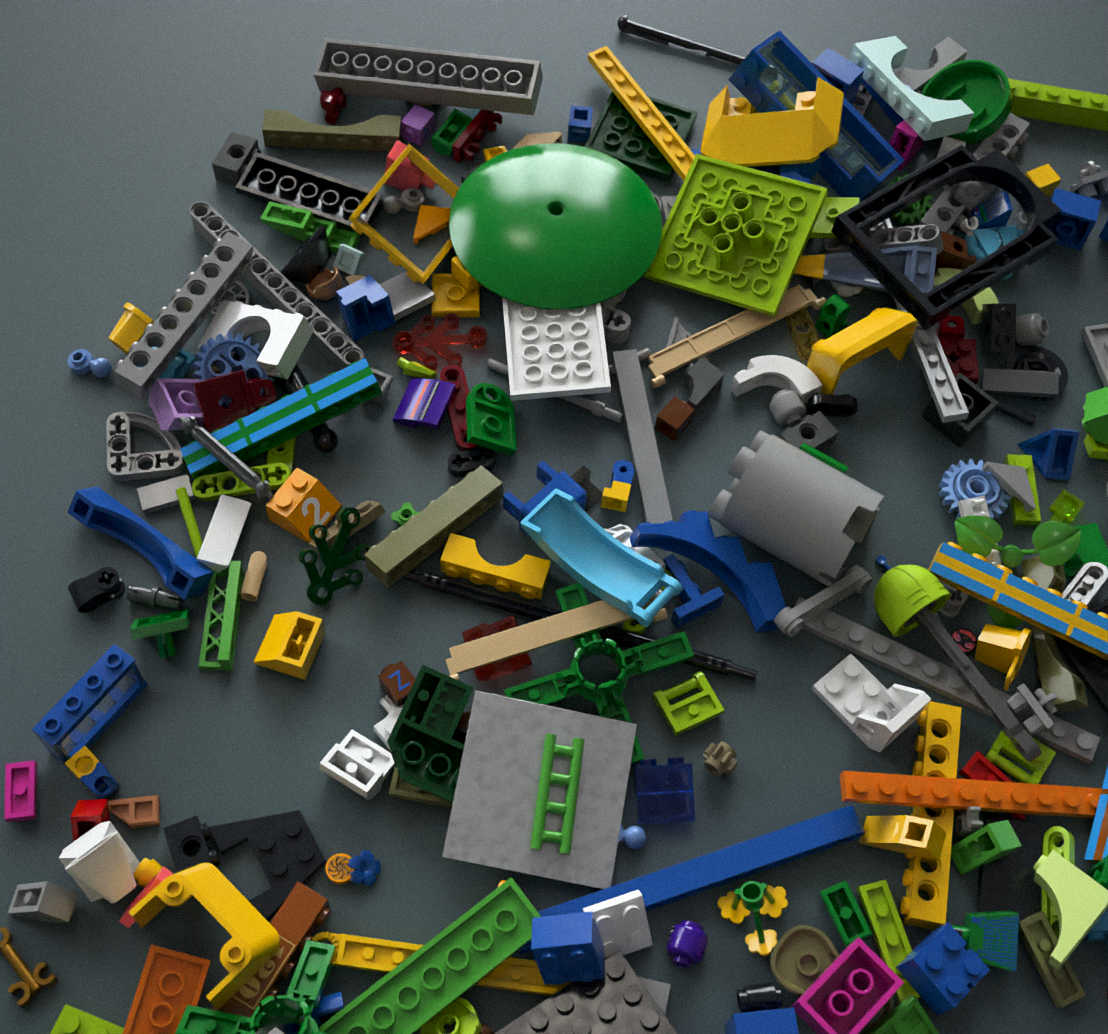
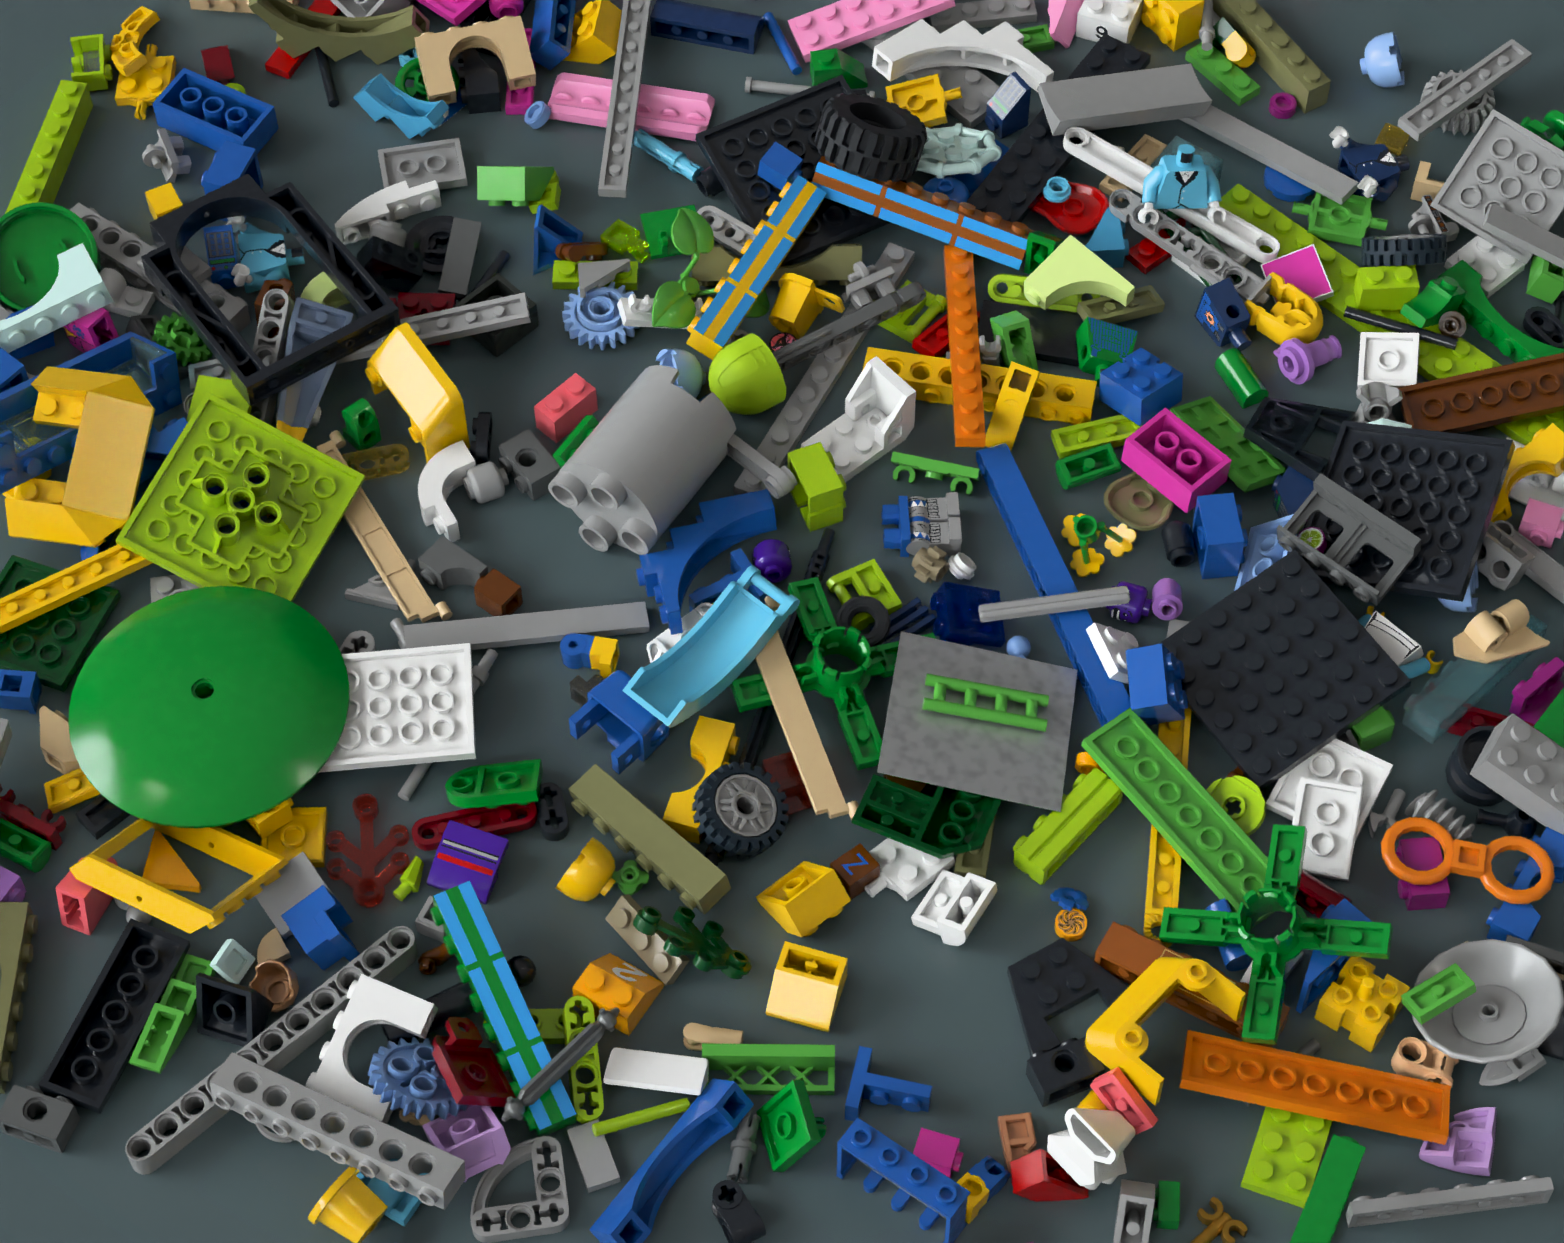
camera: 85 degrees left, 5 degrees down
none -> white slope [334,180,442,245]
none -> coral brick [534,373,598,443]
none -> reddish brown plate [555,242,608,262]
none -> yellow cylinder [556,837,616,902]
none -> cylinder [655,348,706,398]
none -> wheel [692,762,789,859]
none -> dark purple head [752,539,792,583]
none -> yellow slope [756,861,851,937]
none -> lime piece [787,442,847,532]
none -> black tyre [836,596,891,647]
none -> blue bracket [845,1046,932,1121]
none -> dark blue tile [870,597,936,645]
none -> hips [881,492,962,557]
none -> bright green plate [891,451,982,495]
none -> dark pink brick [913,1128,964,1179]
none -> white plate [948,552,977,580]
none -> light grey axle [978,586,1130,622]
none -> lime brick [1013,768,1123,885]
none -> medium lavender brick [1152,578,1183,620]
none -> green piece [1153,1180,1180,1230]

